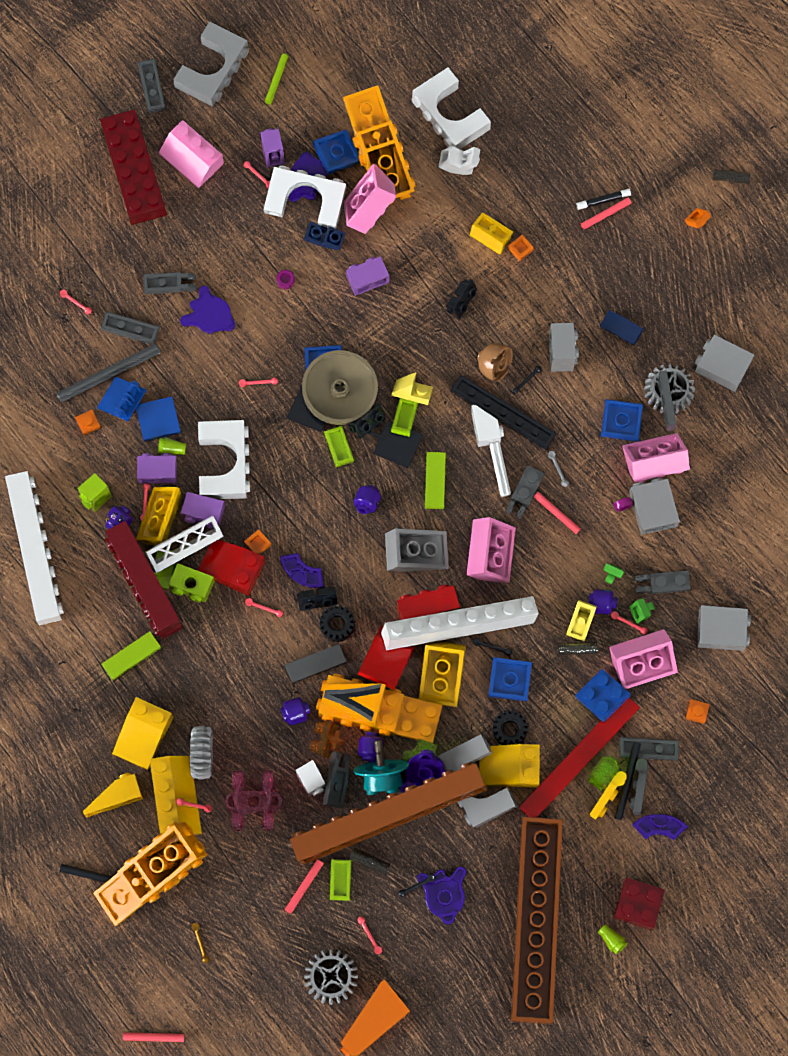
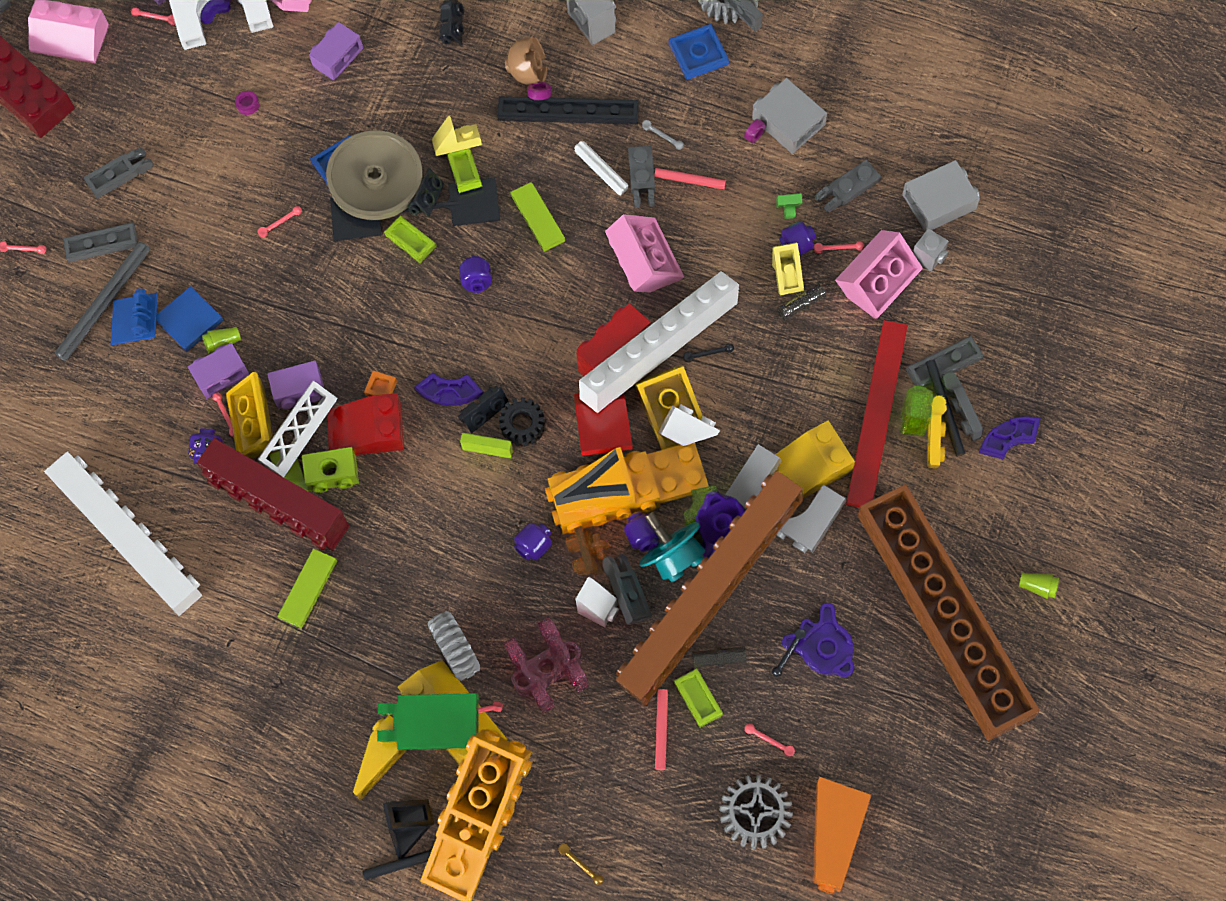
camera: 25 degrees left, 5 degrees down
orange plate [75,410,101,436] -> none
lime brick [78,473,112,512] -> none
yellow slope [112,697,174,770] -> none
dark purple tile [180,286,236,334] -> none
white arch [198,420,250,499] -> none
coral hinge [245,598,283,617] -> none
dark grey tile [285,644,346,684] -> none
dark blue slope [303,222,346,250] -> none
light grey slope [385,528,449,572] -> none
white slope [471,405,504,447] -> none
blue plate [488,657,532,702] -> none
black tyre [492,710,528,745] -> none
black hinge [512,366,542,395] -> none
blue plate [575,669,631,723] -> none
dark red brick [613,877,665,931] -> none
bright pink slope [623,433,690,482] -> none
bright green tile [629,598,655,624] -> none
orange plate [685,699,710,724] -> none
none -> green tile [377,693,479,750]
none -> black slope [383,799,434,859]
none -> lime tile [460,433,513,458]
none -> magenta tile [528,82,551,100]
none -> white slope [658,404,720,446]
none -> light grey brick [913,228,949,272]

